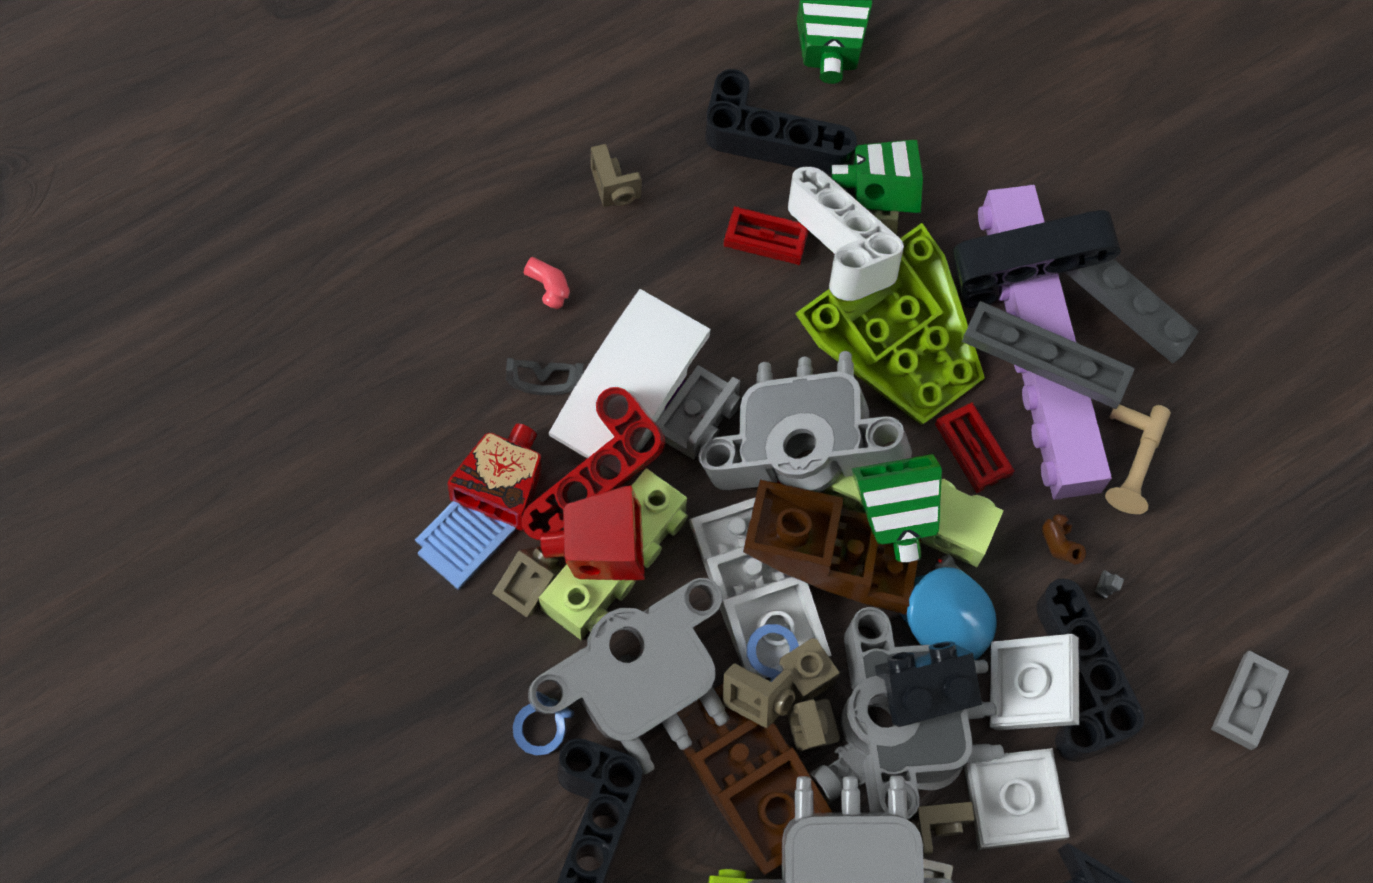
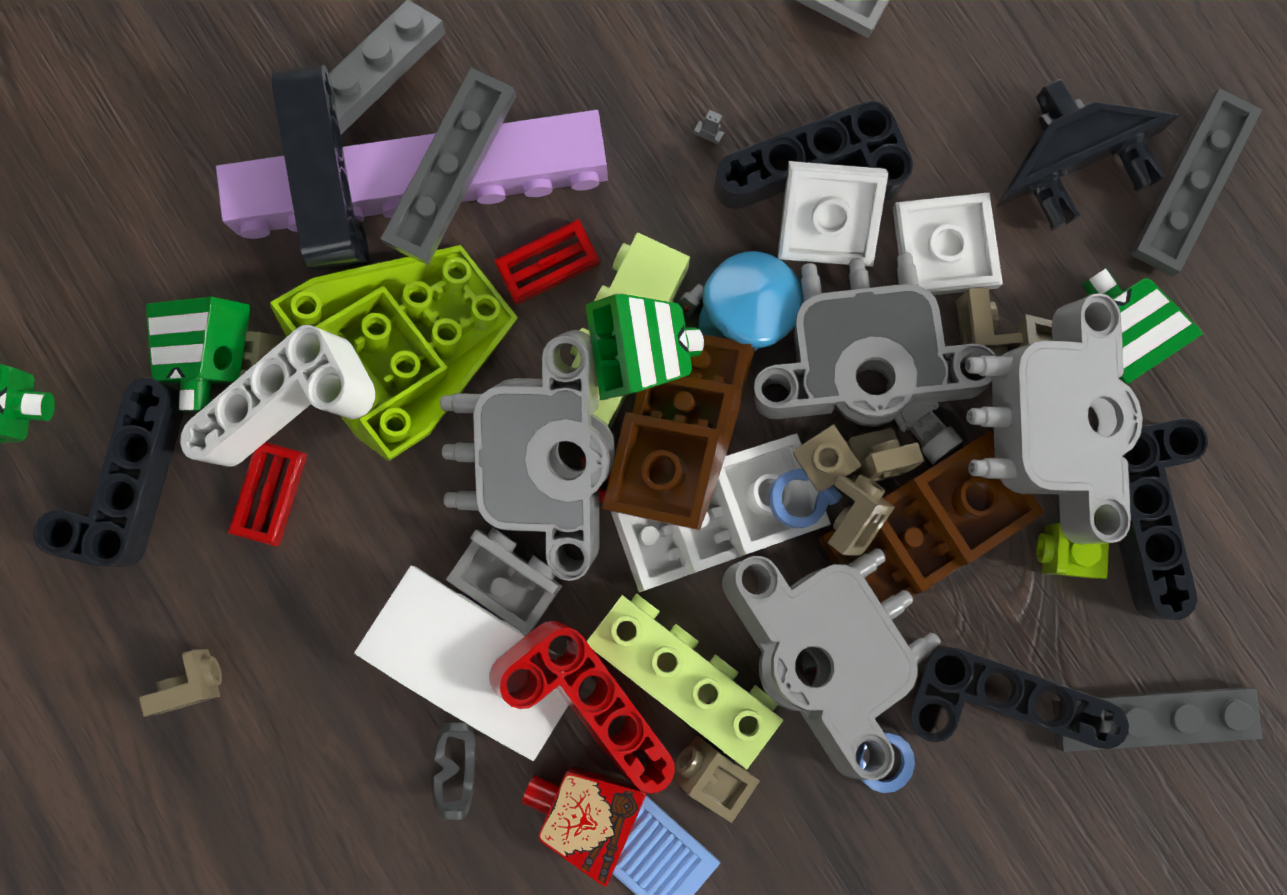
camera: 85 degrees left, 15 degrees up
coral arm [524,257,570,309] -> none
red torso [540,486,645,580] -> none
black bracket [875,641,982,727] -> none
reddish brown arm [1042,514,1086,565] -> none
tan piece [1105,404,1171,514] -> none

